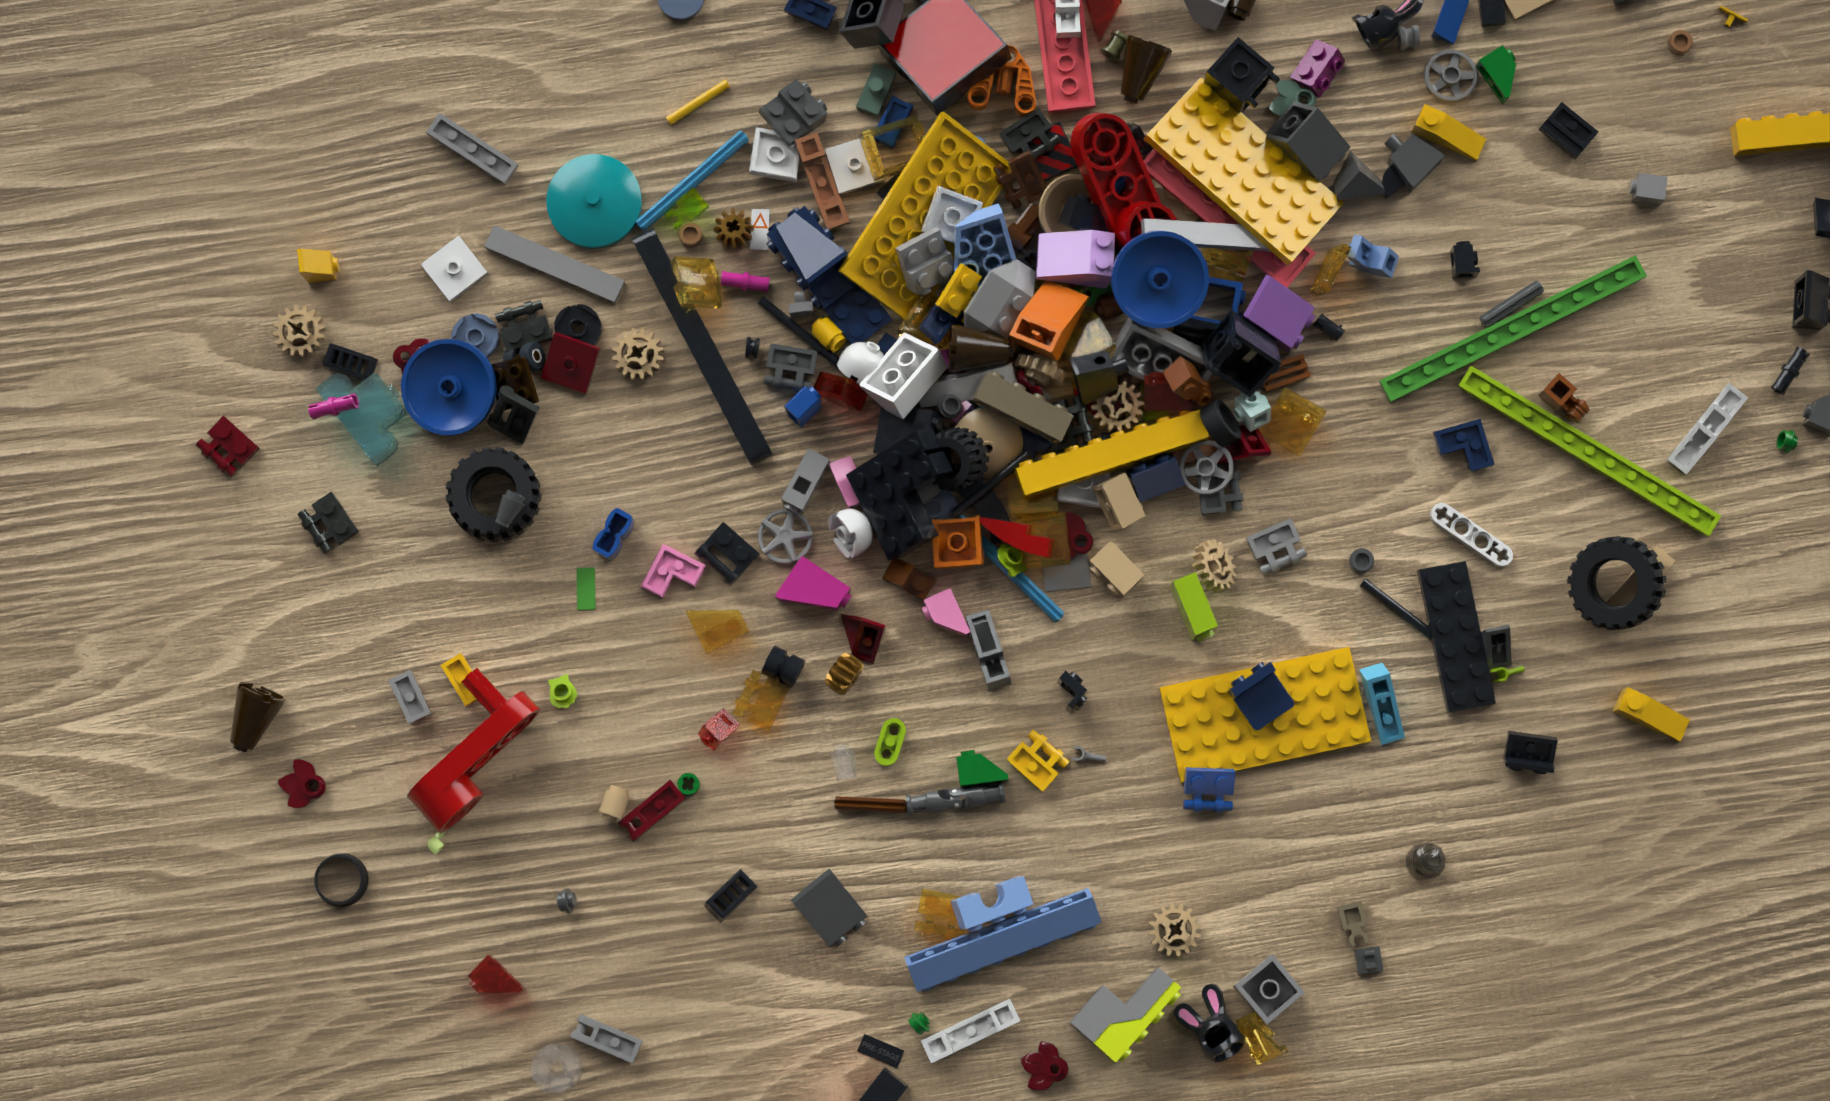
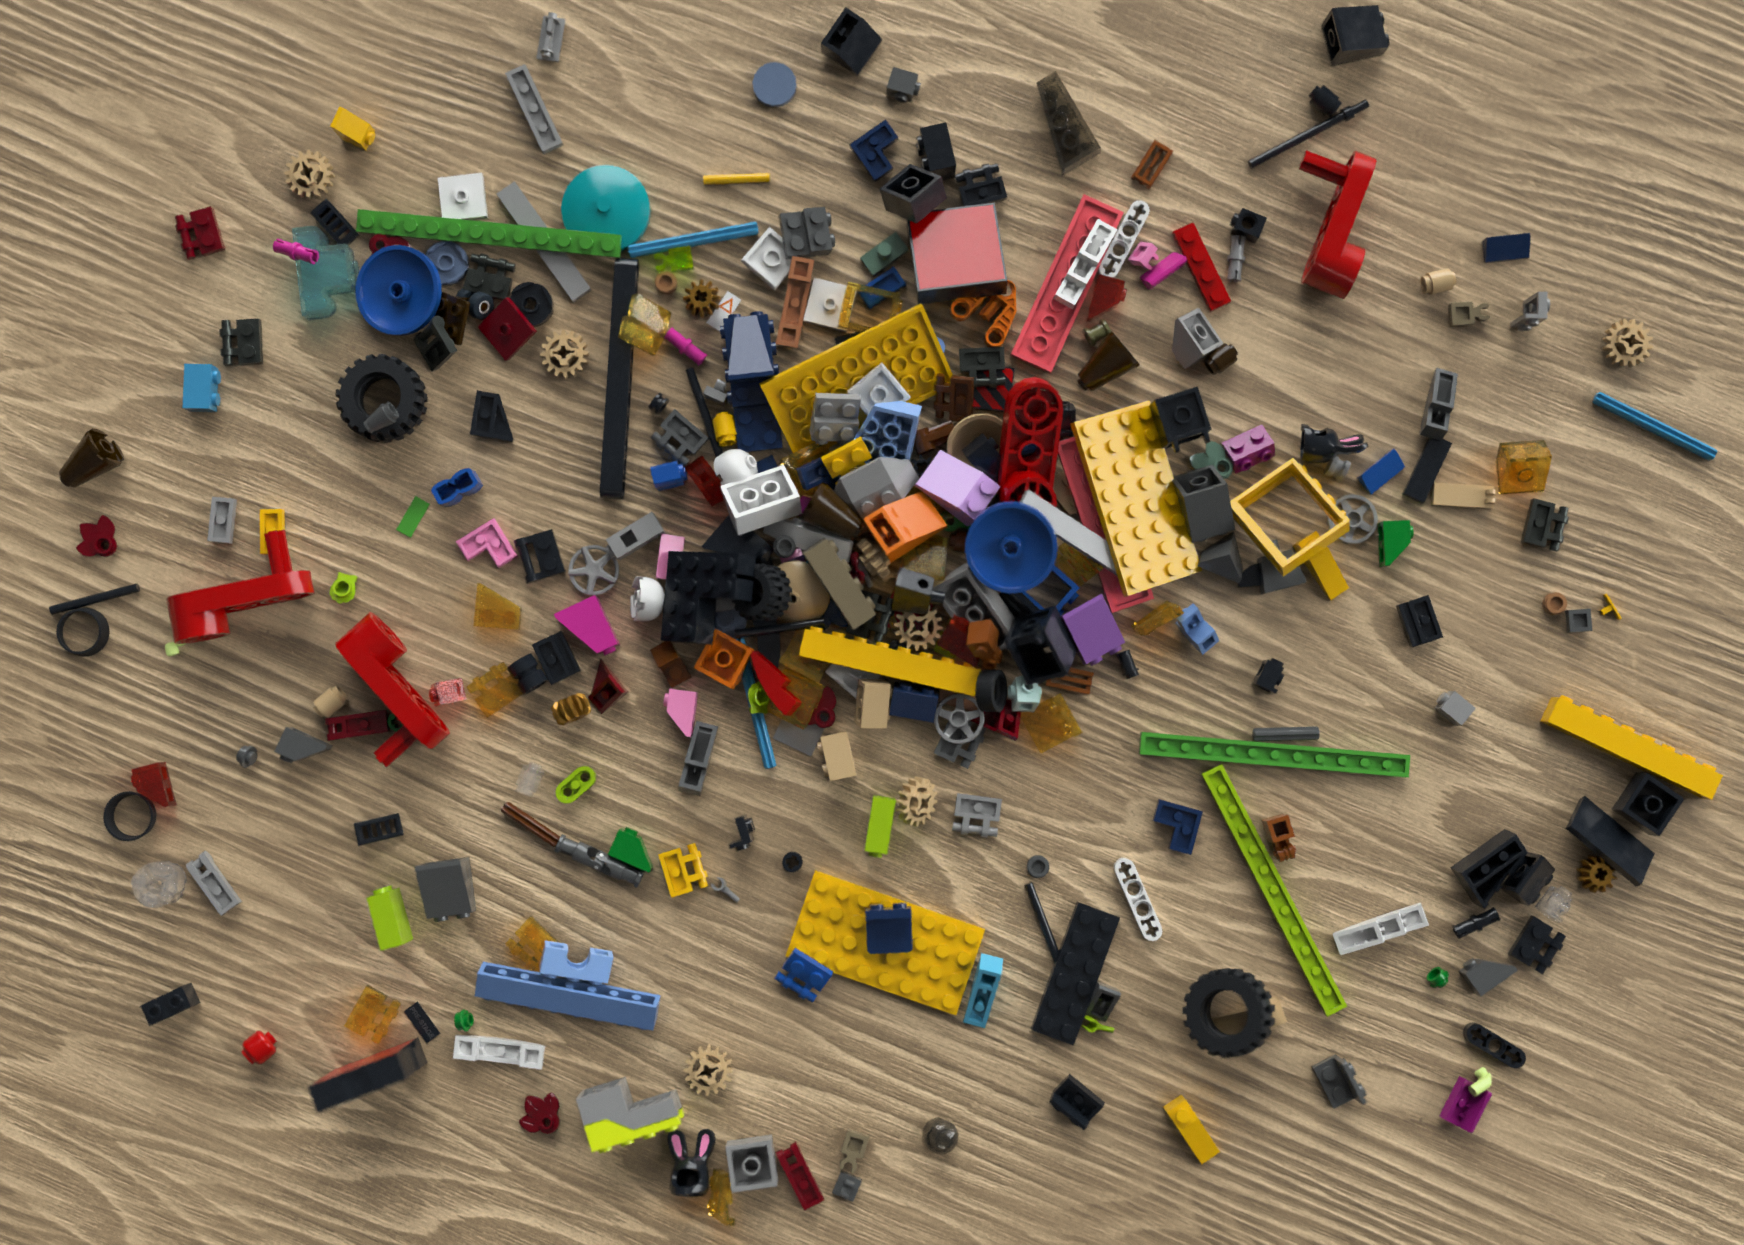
camera: 25 degrees right, 5 degrees up
none -> black bar [49,583,140,615]
none -> black tyre [103,791,156,841]
none -> dark azure brick [183,364,221,412]
none -> dark grey slope [274,727,333,763]
none -> red beam [335,612,450,767]
none -> clear yellow plate [344,985,401,1044]
none -> bright green plate [356,209,622,258]
none -> lime brick [366,885,414,951]
none -> black wing [470,390,514,442]
none -> black plate [532,631,581,685]
none -> light grey hinge [537,12,565,62]
none -> dark red plate [776,1142,825,1211]
none -> black bush [782,852,803,872]
none -> yellow window [1230,458,1350,577]
none -> dark grey bracket [1311,1054,1367,1109]
none -> black wedge [1450,829,1528,909]
none -> dark grey plate [1565,609,1593,633]

